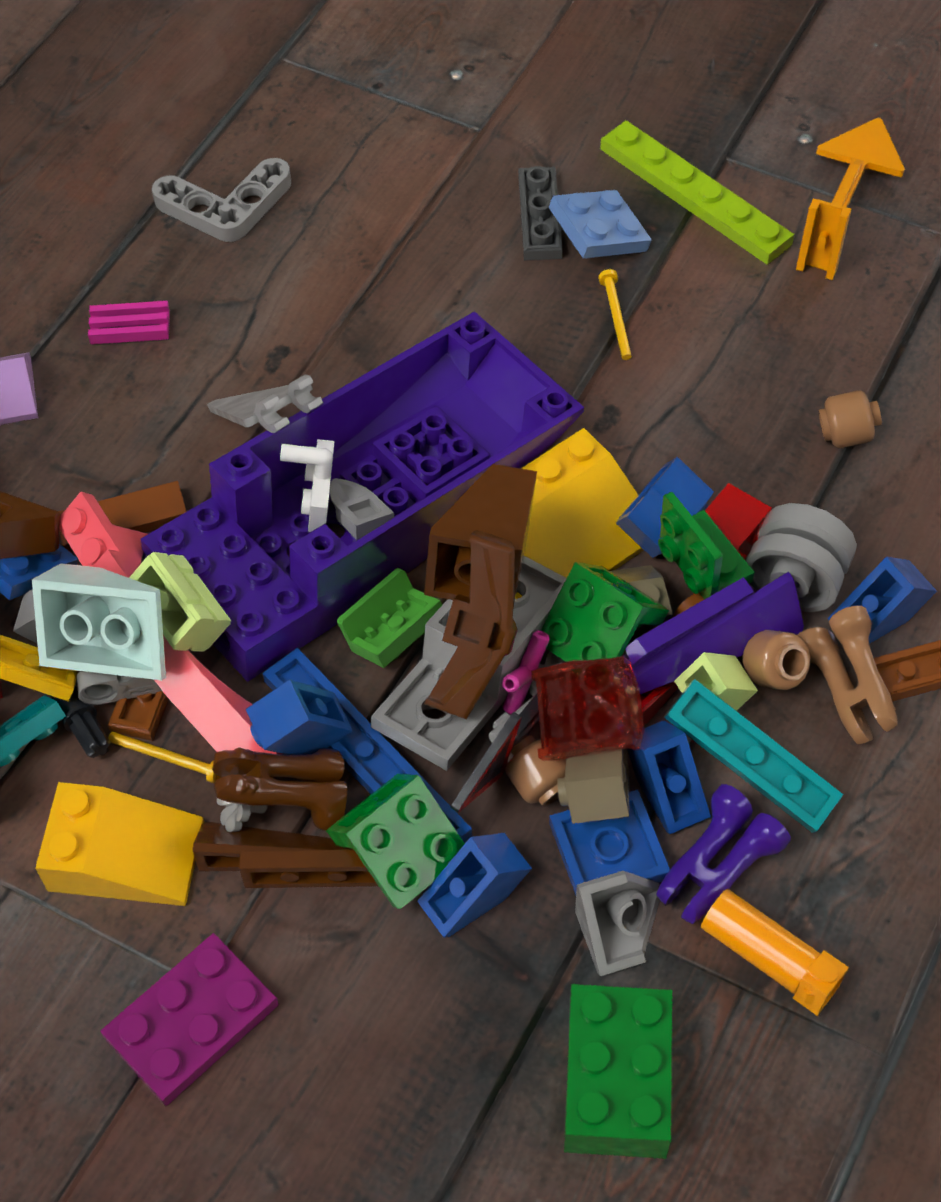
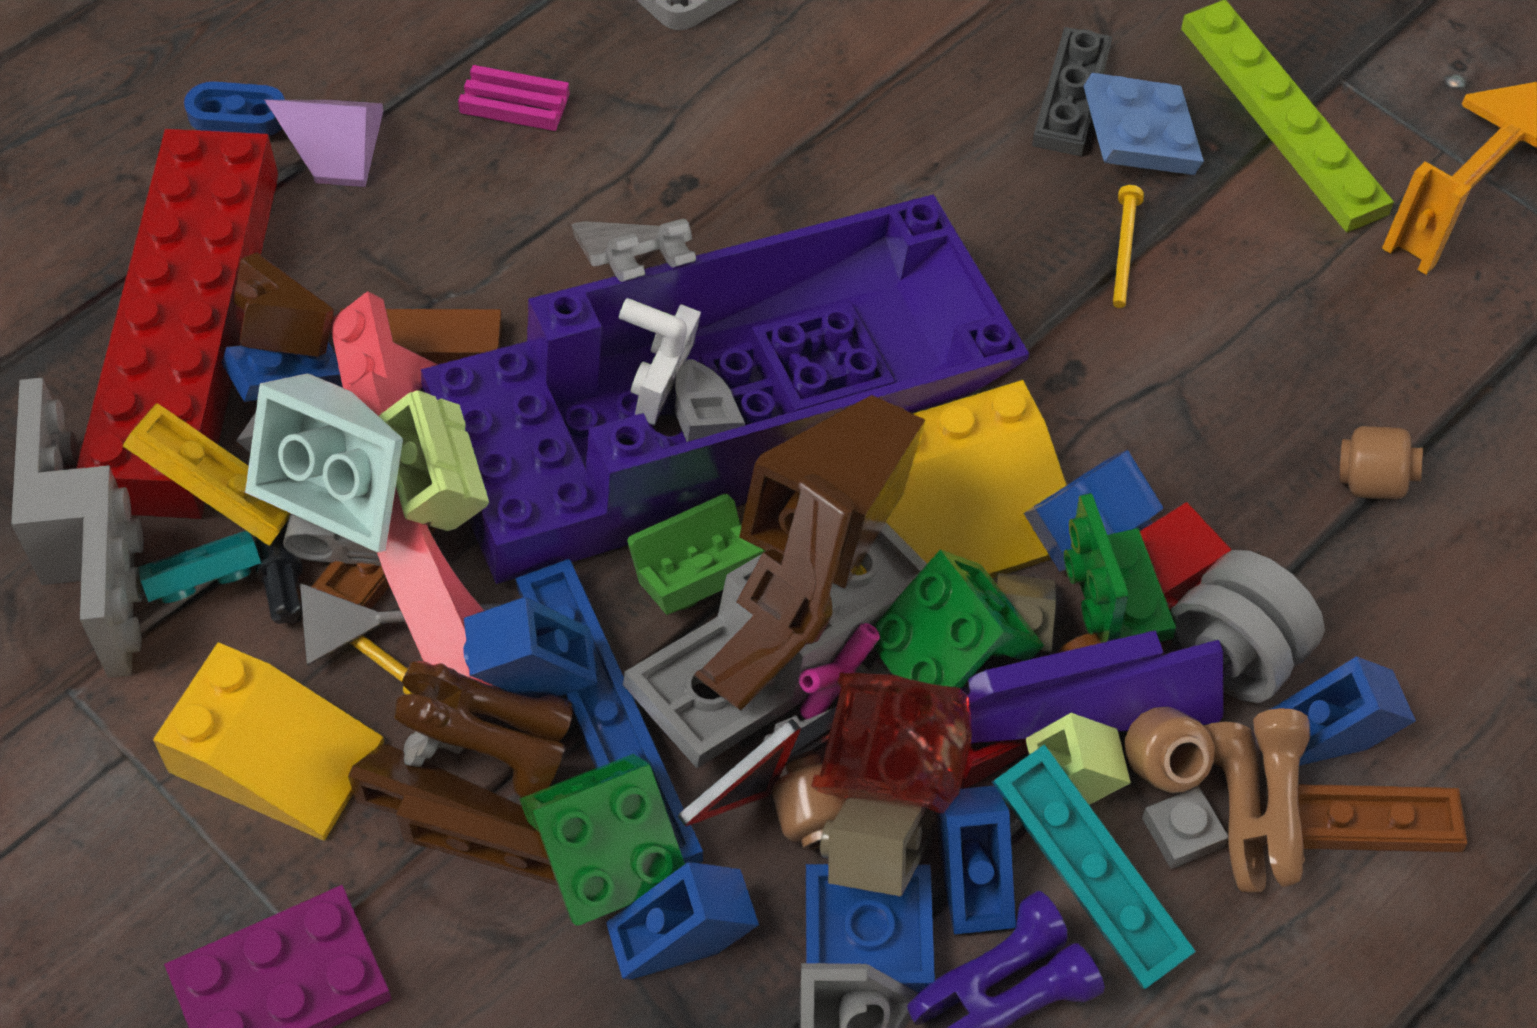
camera: 15 degrees right, 0 degrees up
none -> light grey piece [300,583,500,666]
none -> light grey plate [1142,786,1228,870]

